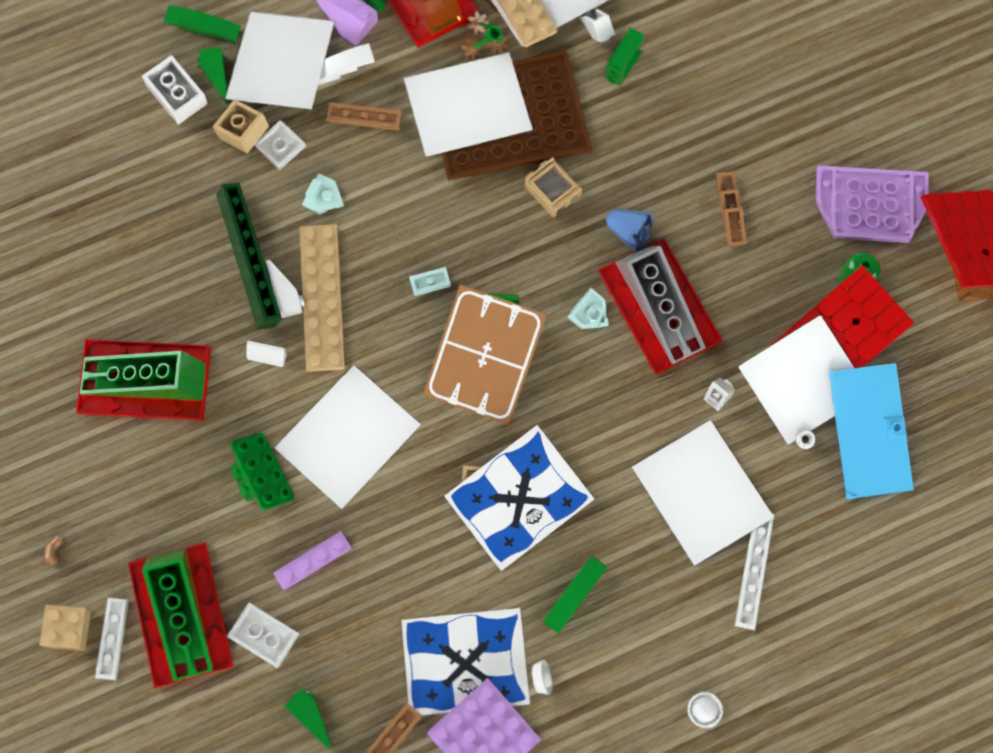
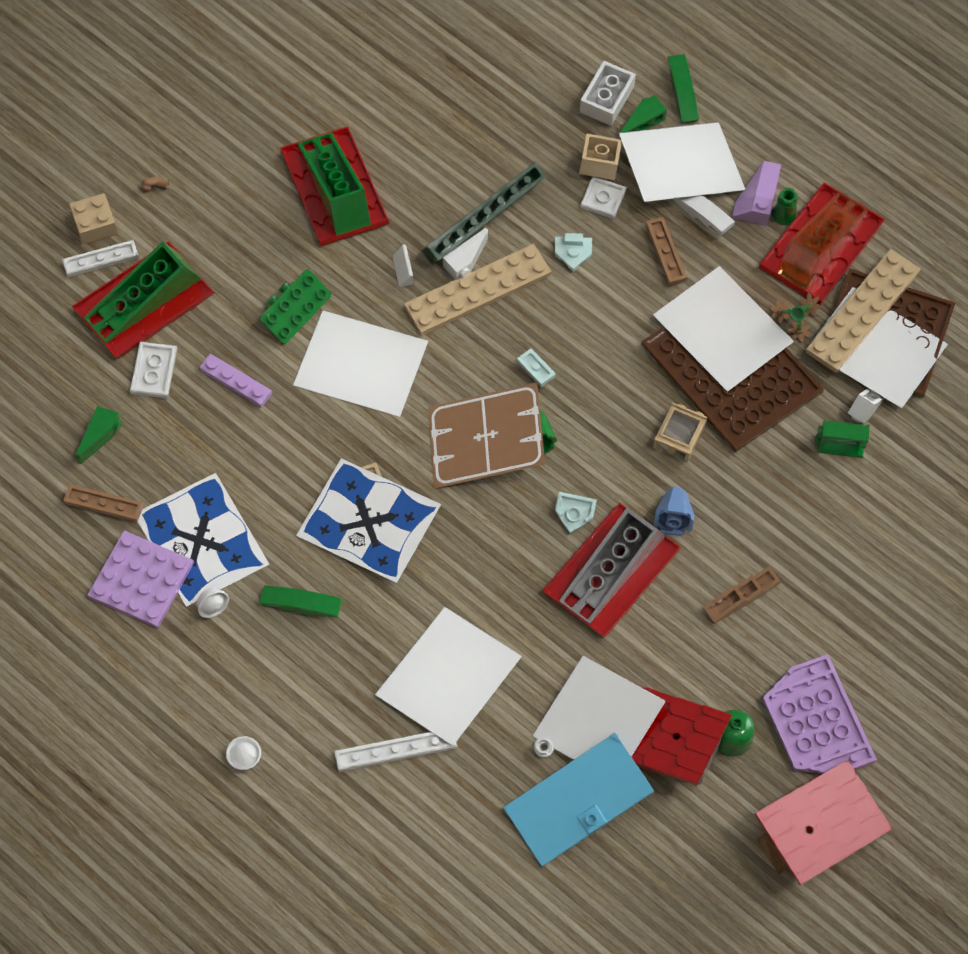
camera: 65 degrees right, 10 degrees down
white slope [703,378,735,411] -> none

